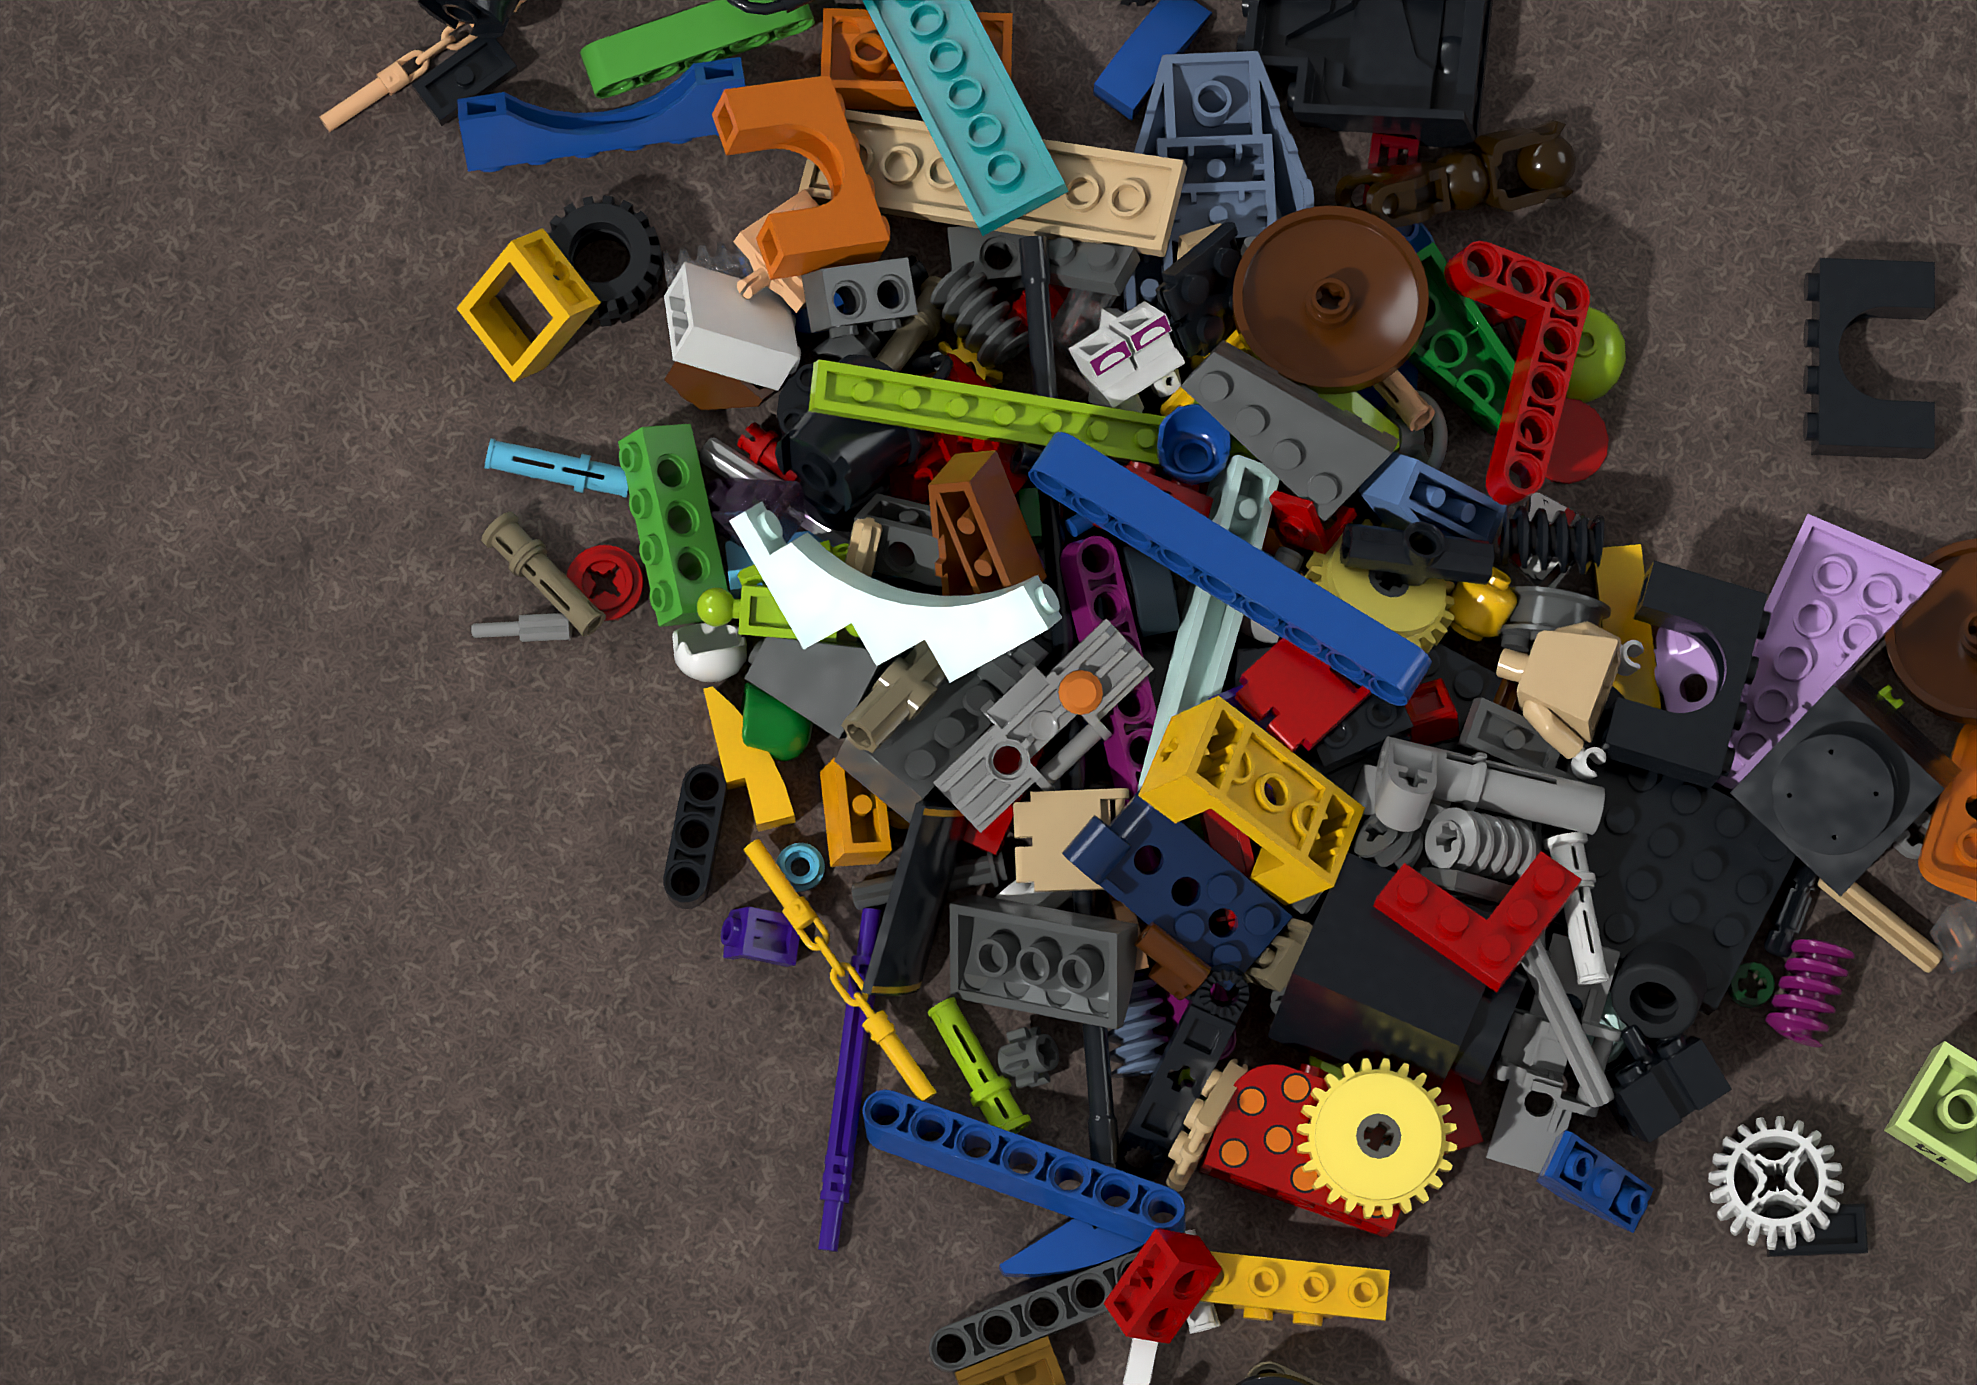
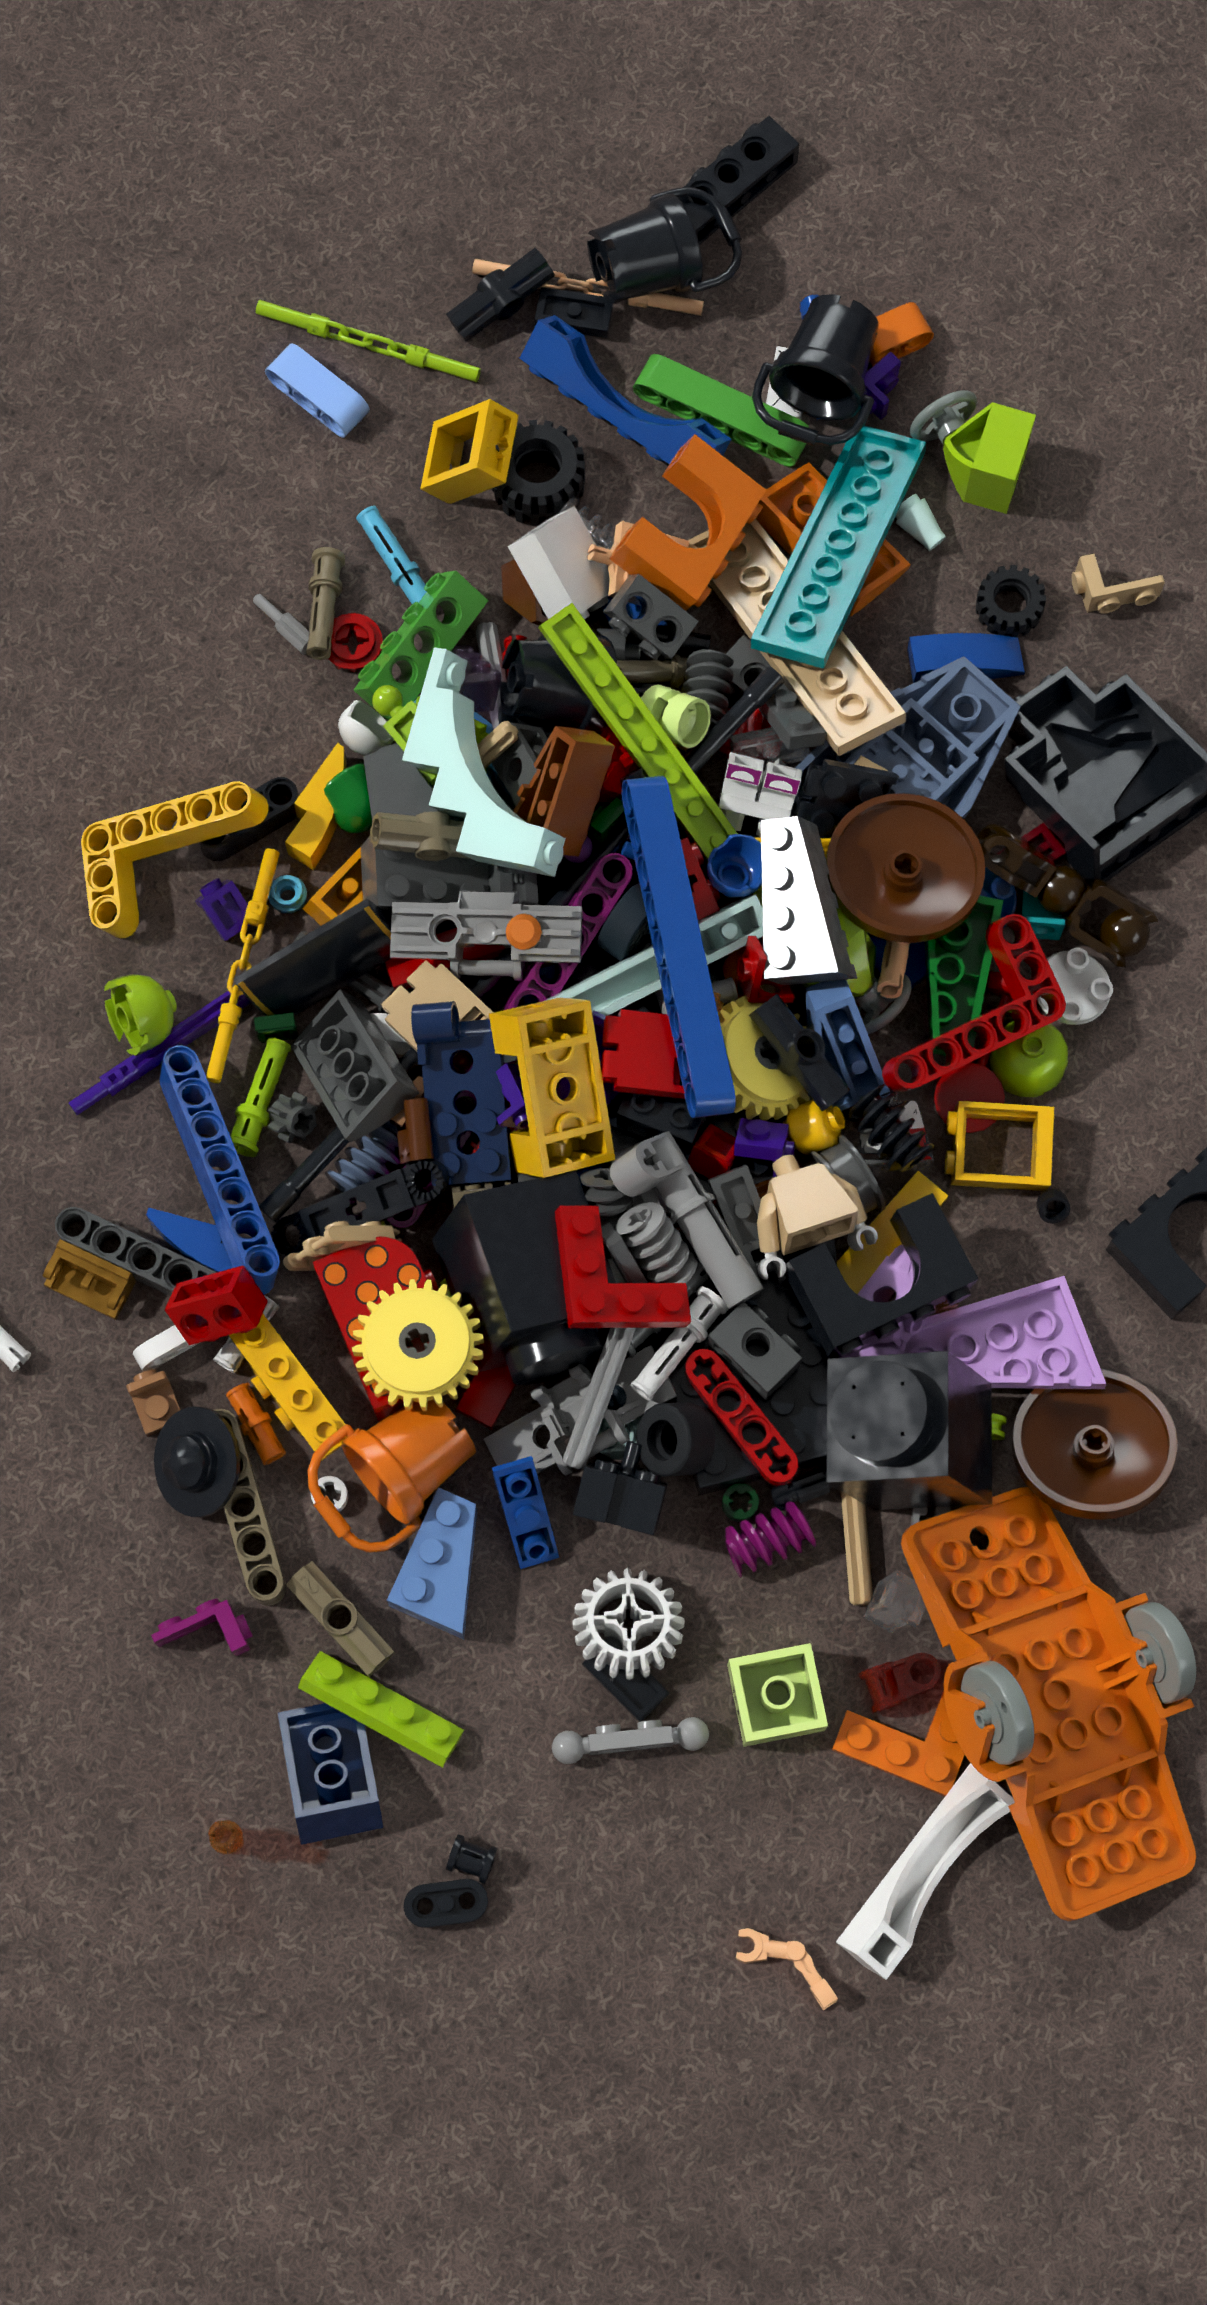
camera: 50 degrees right, 5 degrees down
none -> yellow beam [81,781,269,939]
none -> lime cylinder [104,974,177,1056]
none -> orange pin [226,1382,286,1465]
none -> dark green tile [254,1013,298,1043]
none -> lime piece [256,300,481,382]
none -> light blue beam [265,343,370,438]
none -> orange piece [307,1400,476,1553]
none -> white bush [311,1476,349,1512]
none -> medium blue wedge [387,1487,477,1640]
none -> black piece [446,247,555,342]
none -> dark purple bracket [496,1063,529,1130]
none -> light grey plate [552,1717,709,1764]
none -> yellowish green wheel [641,684,711,748]
none -> red beam [685,1349,798,1486]
none -> dark grey brick [707,1301,802,1400]
none -> dark purple bracket [734,1118,795,1177]
none -> yellow window [945,1101,1054,1191]
none -> teal bracket [1021,890,1065,940]
none -> black hinge [1036,1189,1070,1224]
none -> white dish [1037,948,1113,1025]

